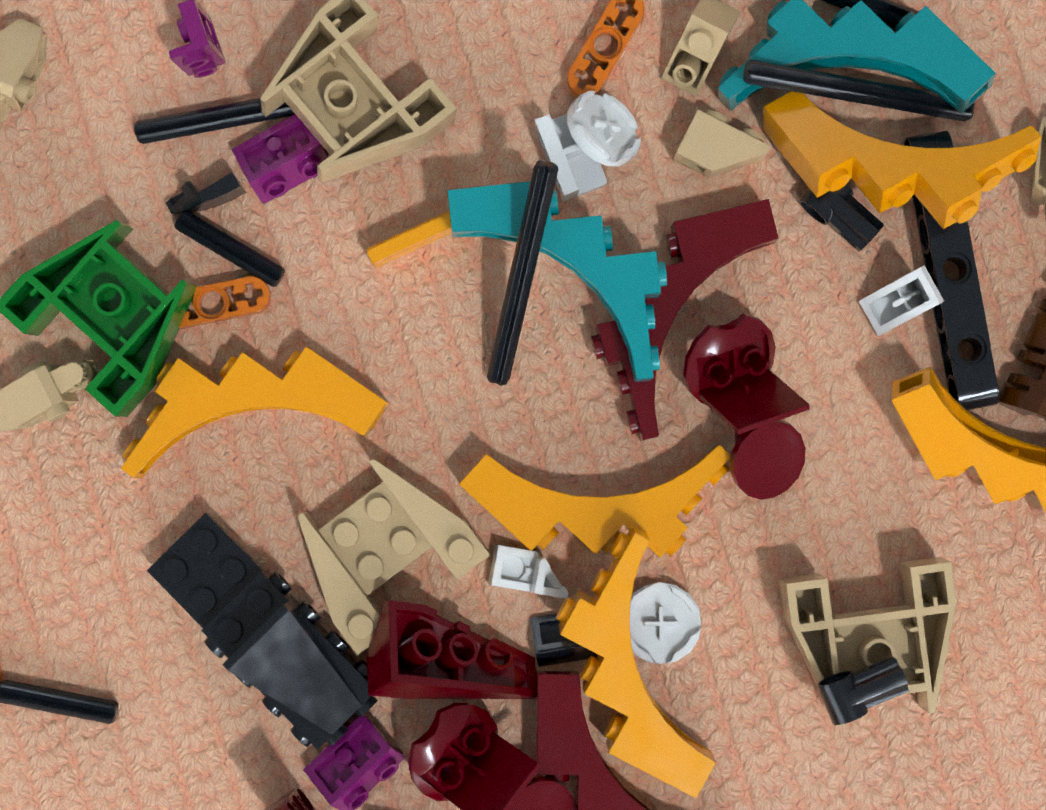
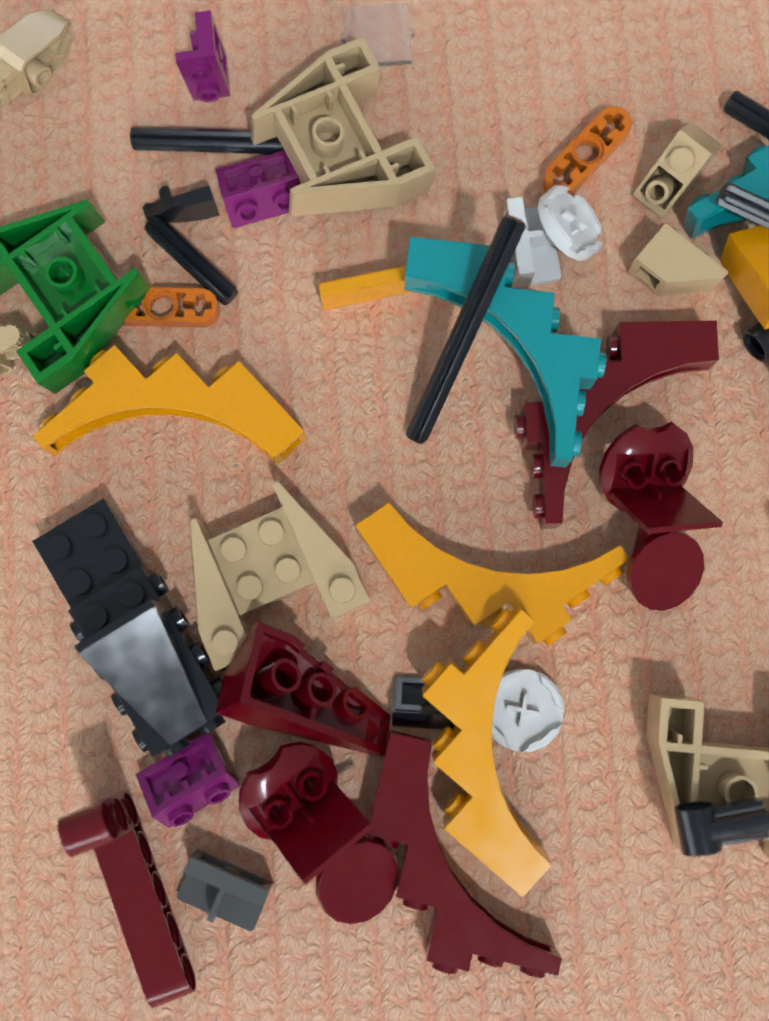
camera: 15 degrees right, 5 degrees down
white slope [488,544,568,598] -> none

